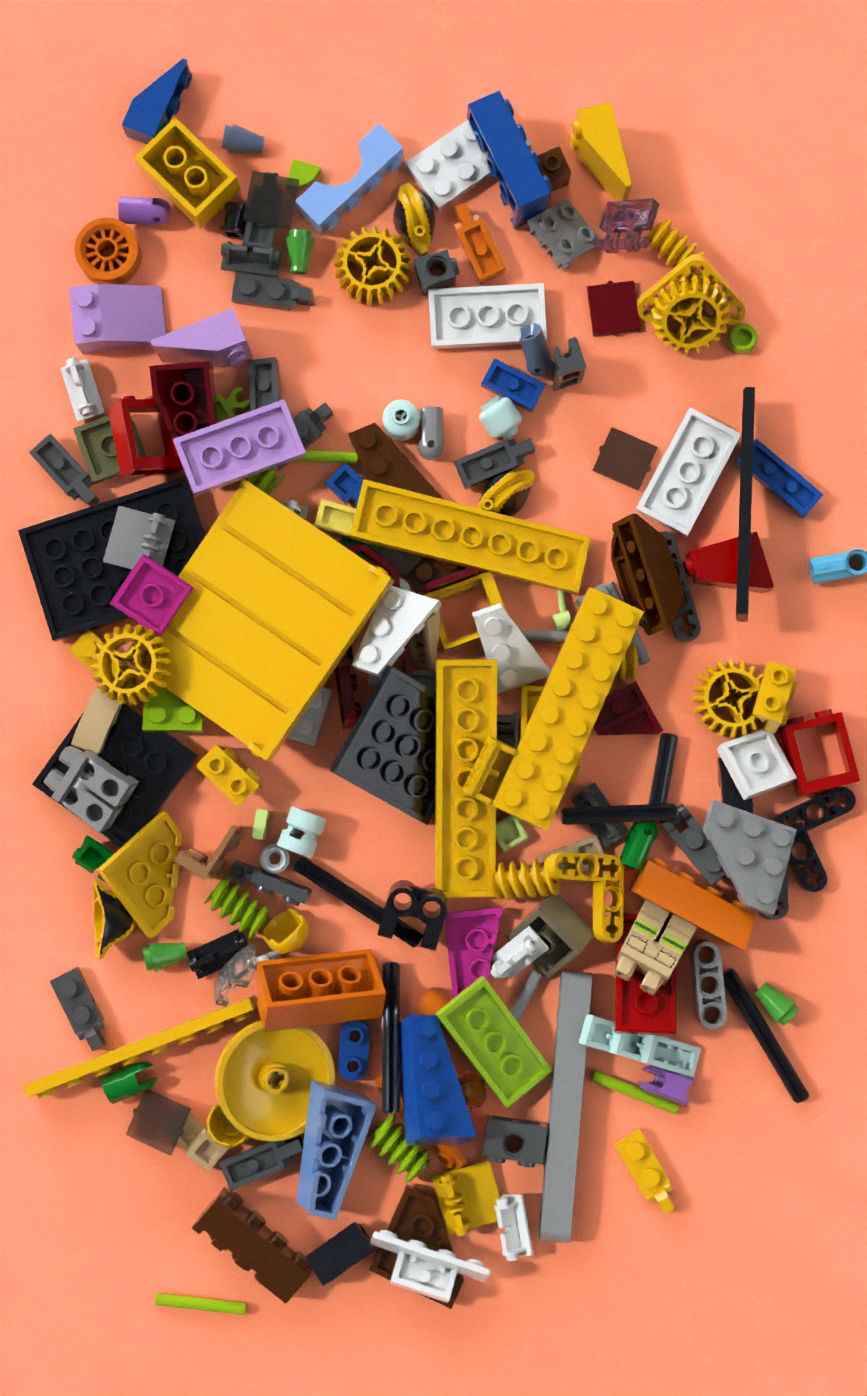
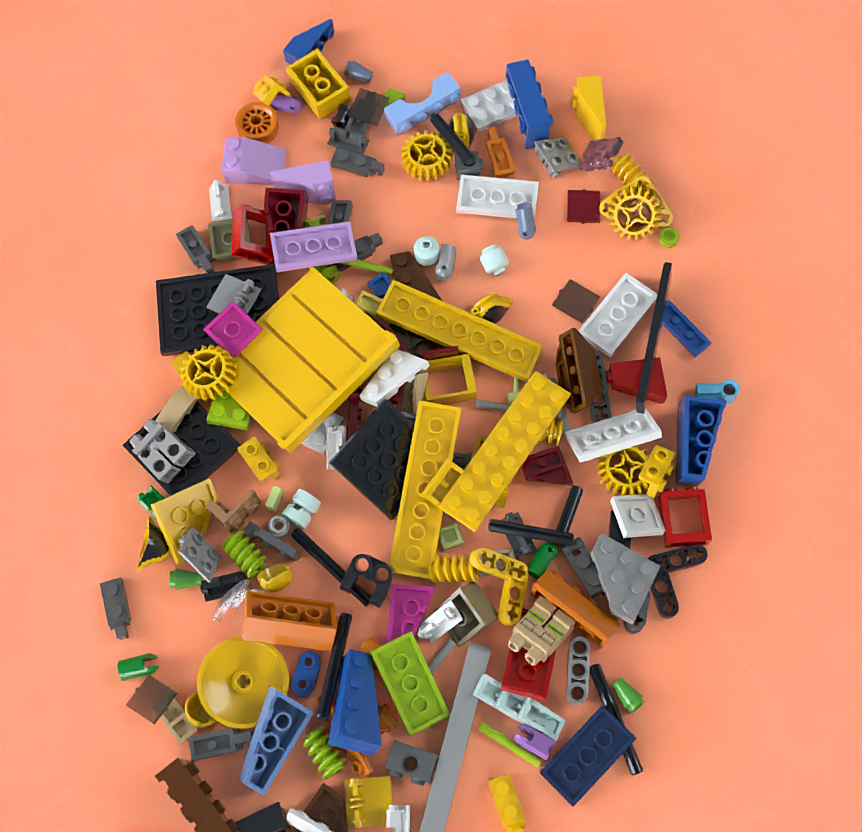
camera: 15 degrees right, 15 degrees down
yellow plate [23,996,257,1099] -> none
bright green cone [286,229,315,274] -> none
dark grey hinge [454,438,535,490] -> none
white wing [472,603,551,694] -> none
blue plate [481,358,546,412] -> none
reddish brown brick [537,146,571,192] -> none
dark grey hinge [550,337,586,391] -> none
none -> light grey hinge [178,527,222,583]
none -> yellow bracket [253,75,290,106]
none -> white hinge [326,426,347,470]
none -> black axle [430,113,475,165]
none -> dark blue tile [539,705,637,807]
none -> white plate [565,409,662,463]
none -> blue wedge [676,395,727,487]

